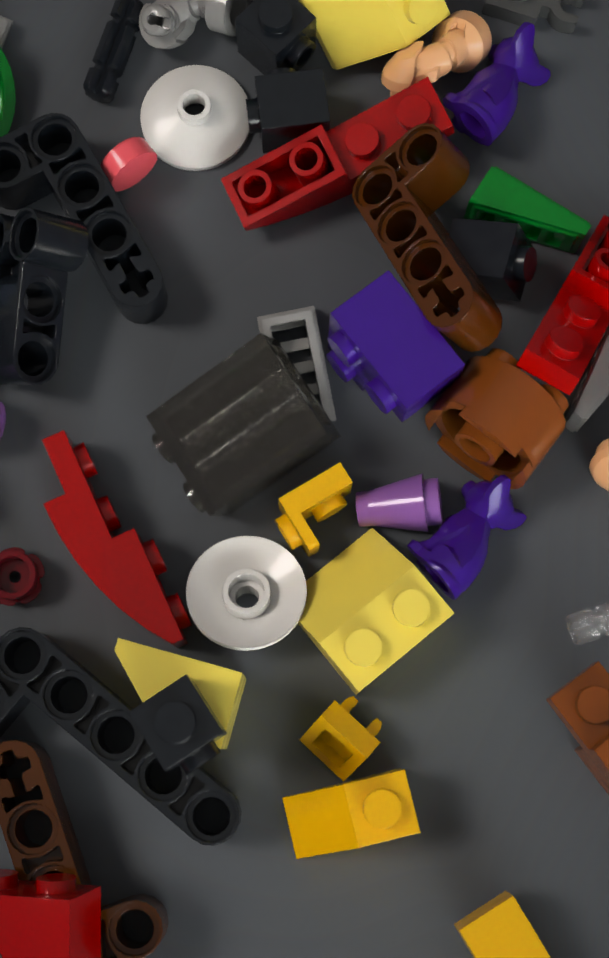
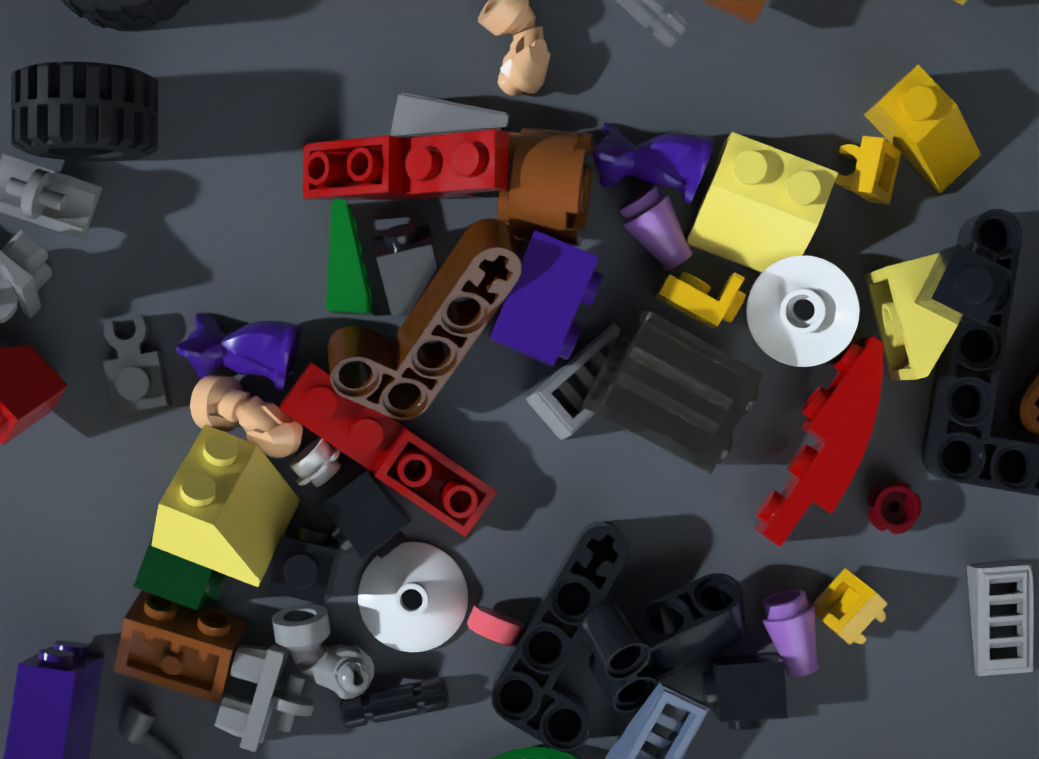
camera: 115 degrees left, 10 degrees up
none -> white plate [289,437,341,487]

